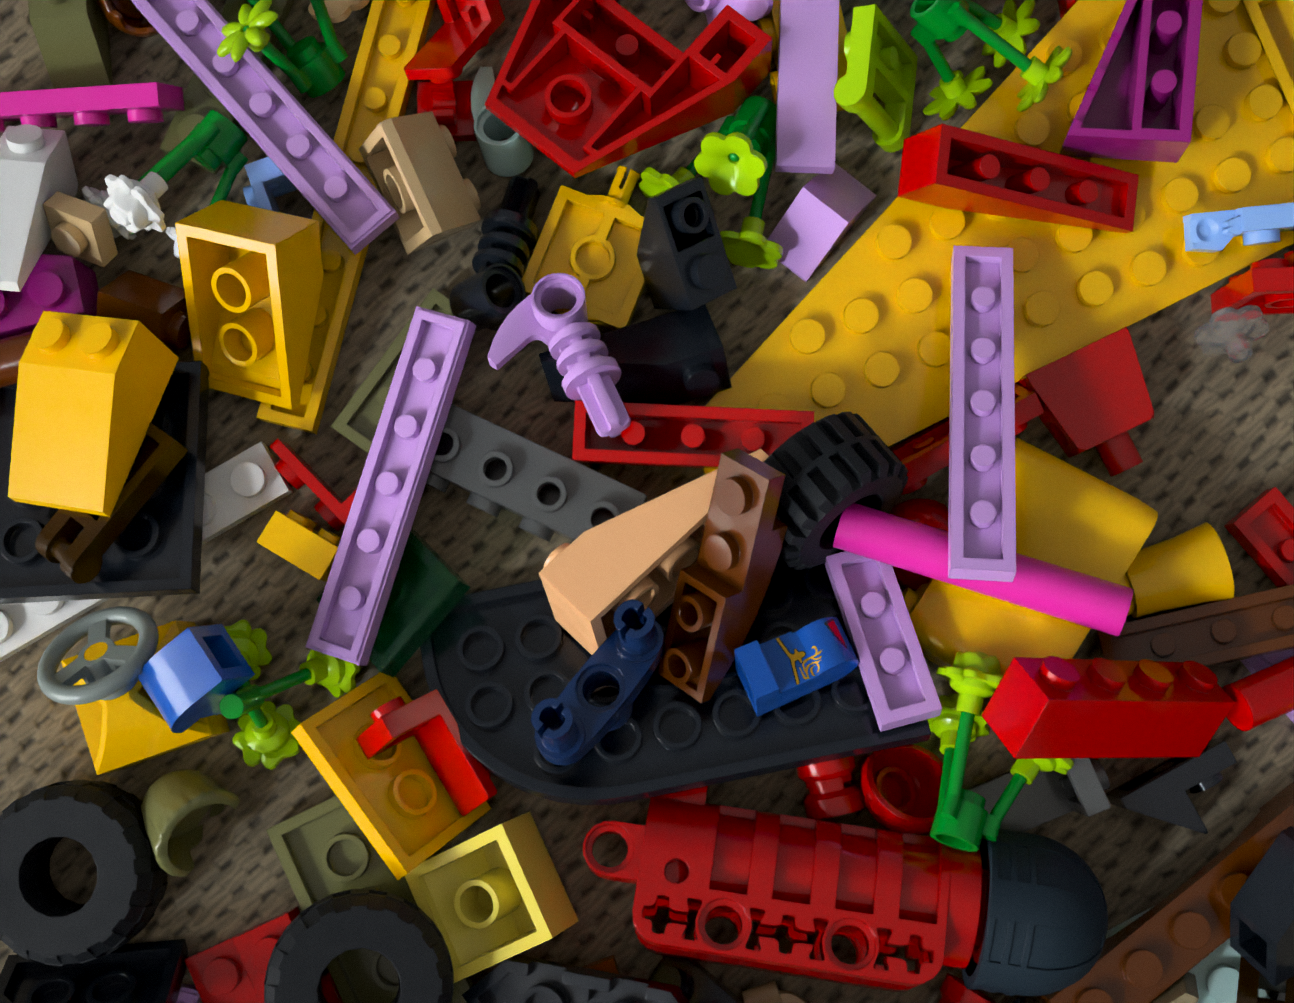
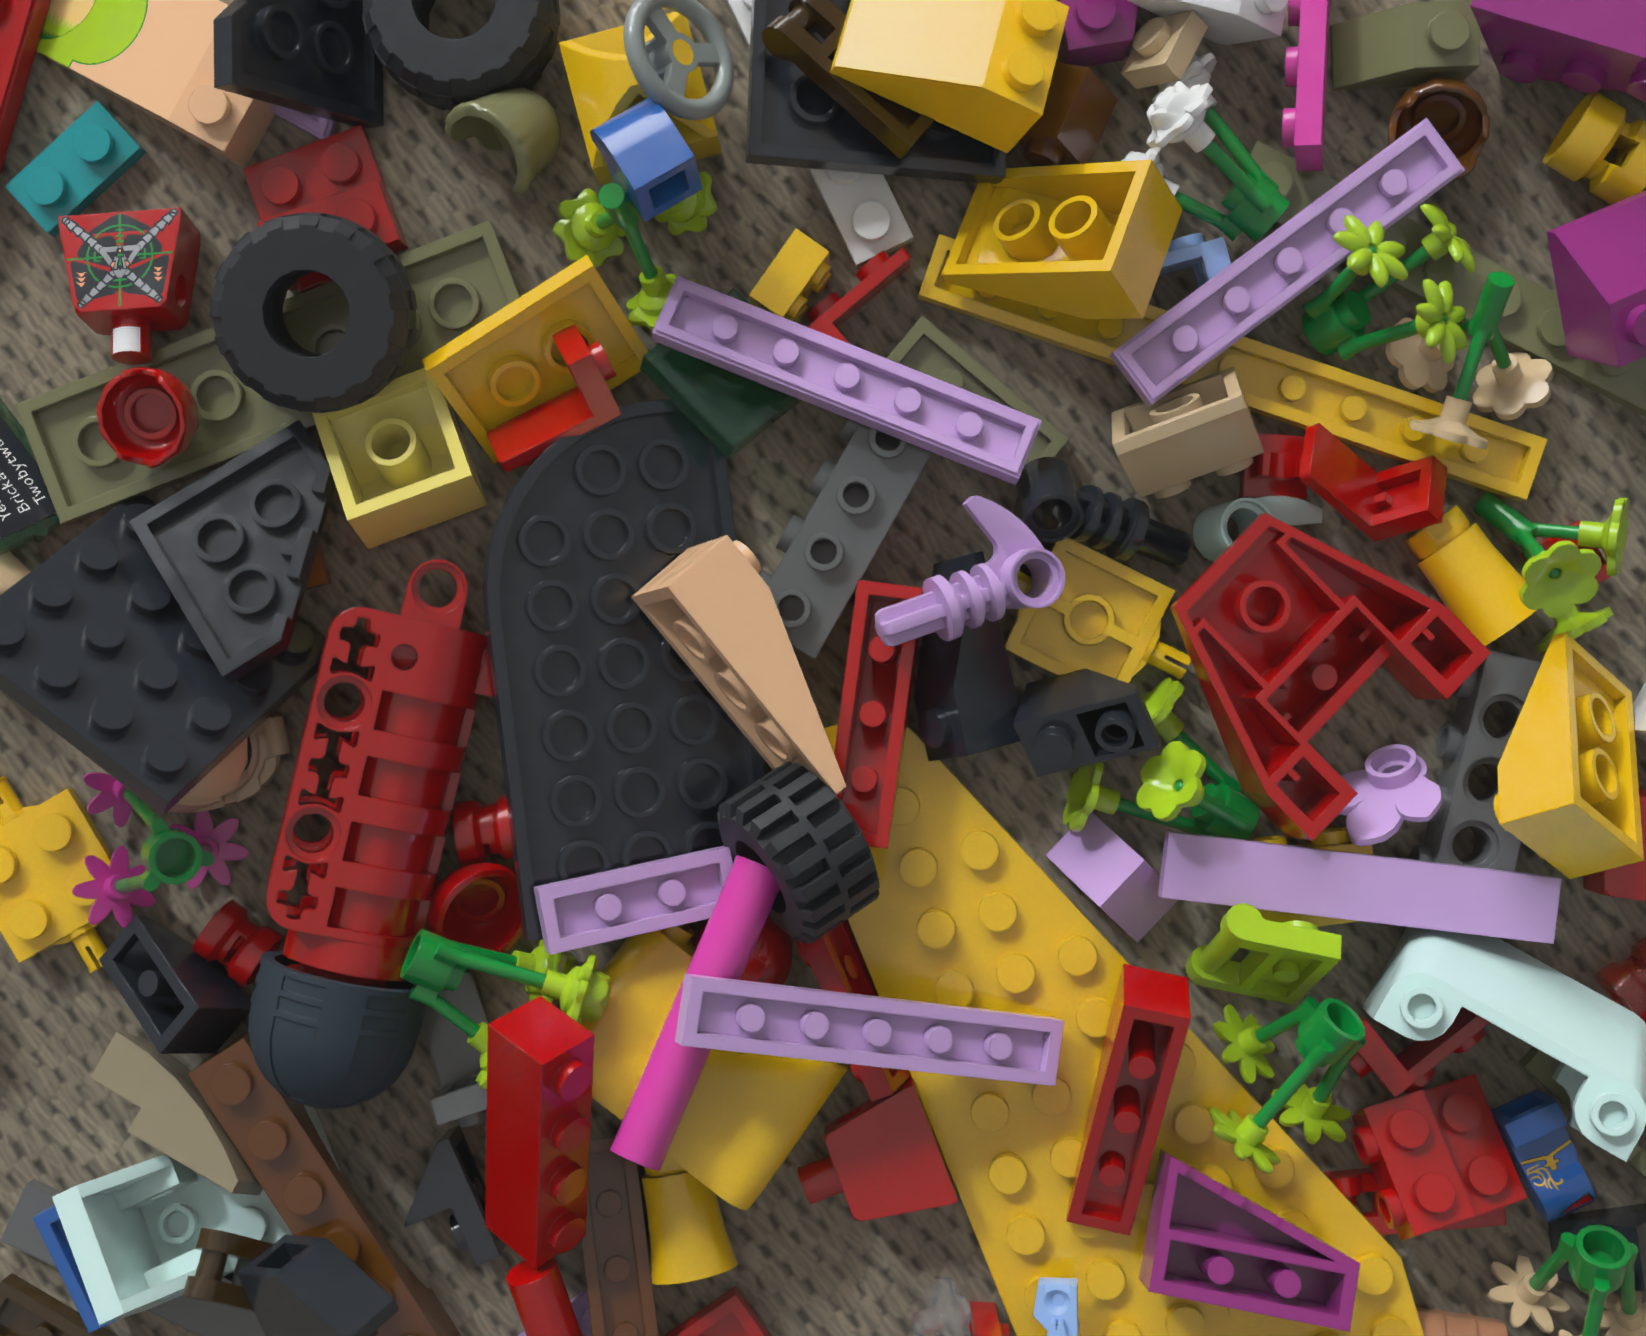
camera: 90 degrees right, 5 degrees up
dark blue connector [531,599,665,766] -> none
reddish brown slope [658,448,788,703] -> none
blue leg [734,617,859,717] -> none

